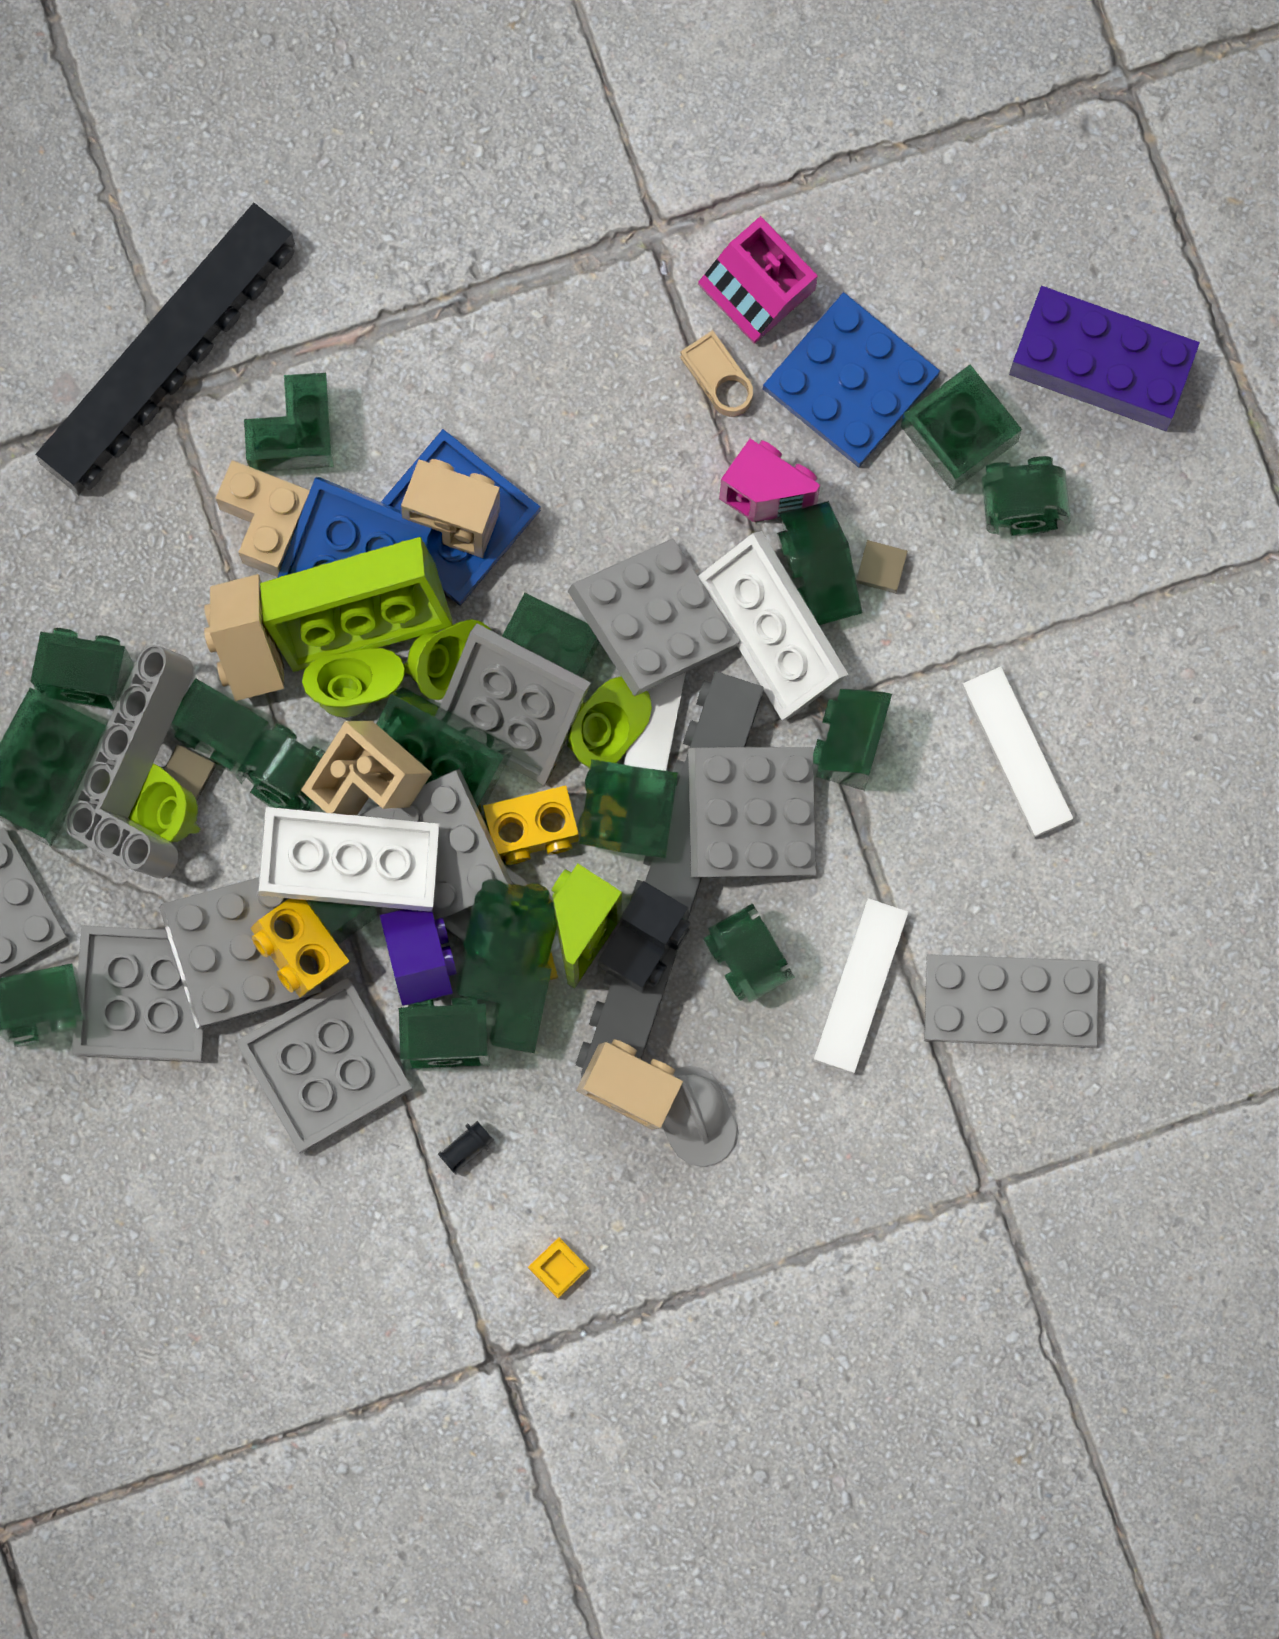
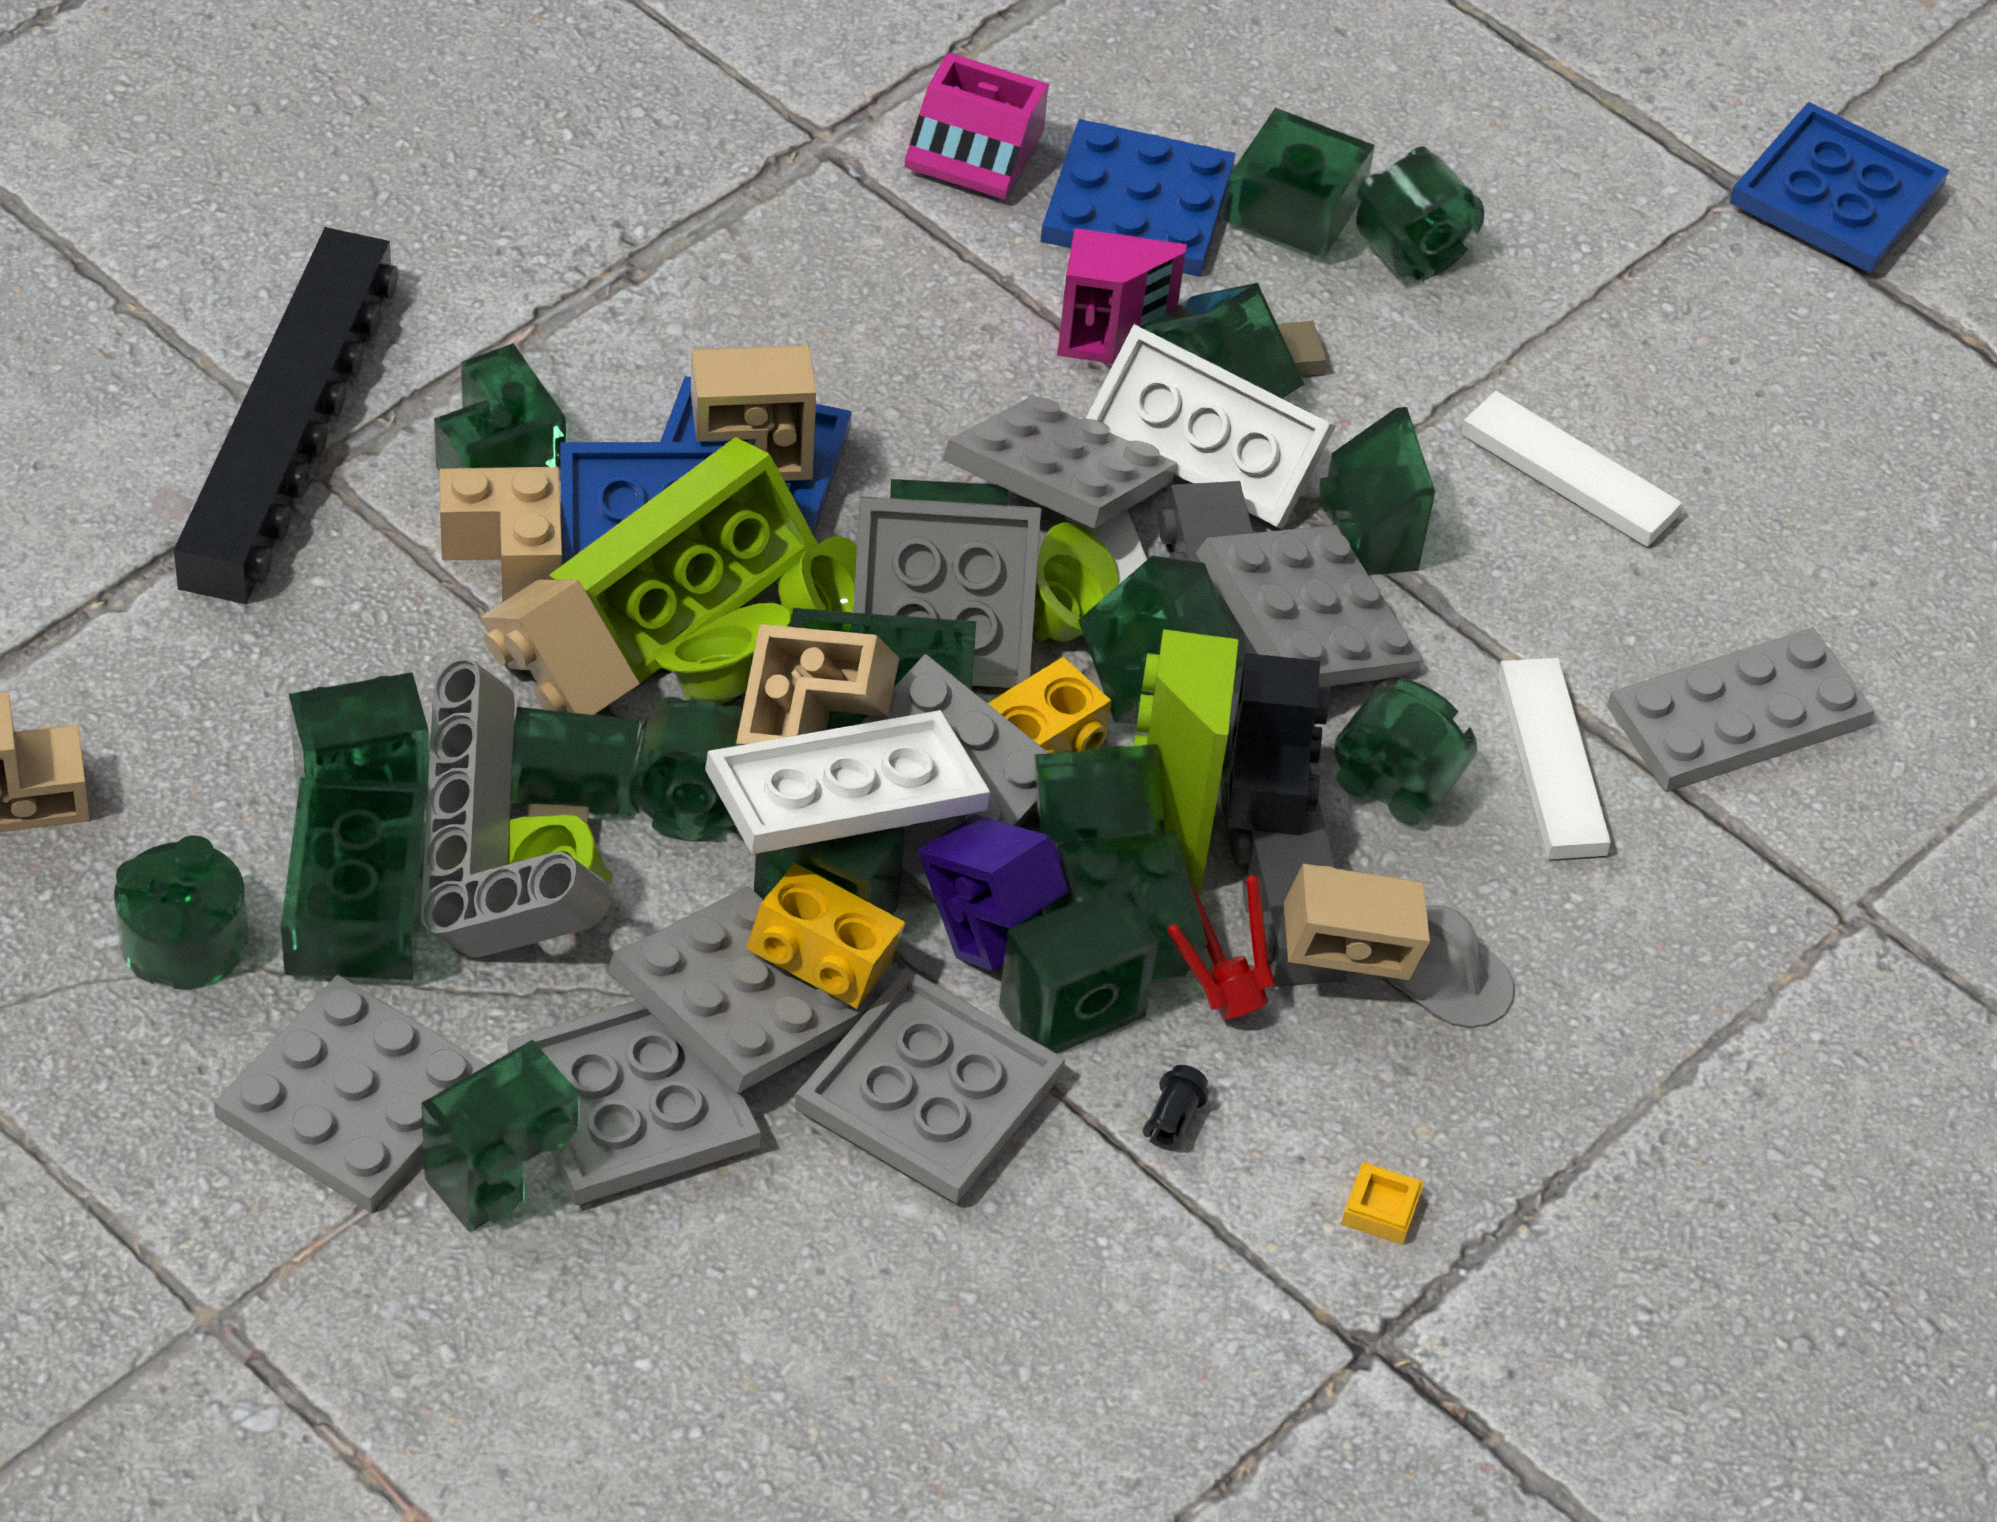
camera: 30 degrees left, 30 degrees down
tan piece [680,330,753,417] -> none
dark purple brick [1009,285,1200,432] -> none
none -> red plant [1168,873,1276,1019]

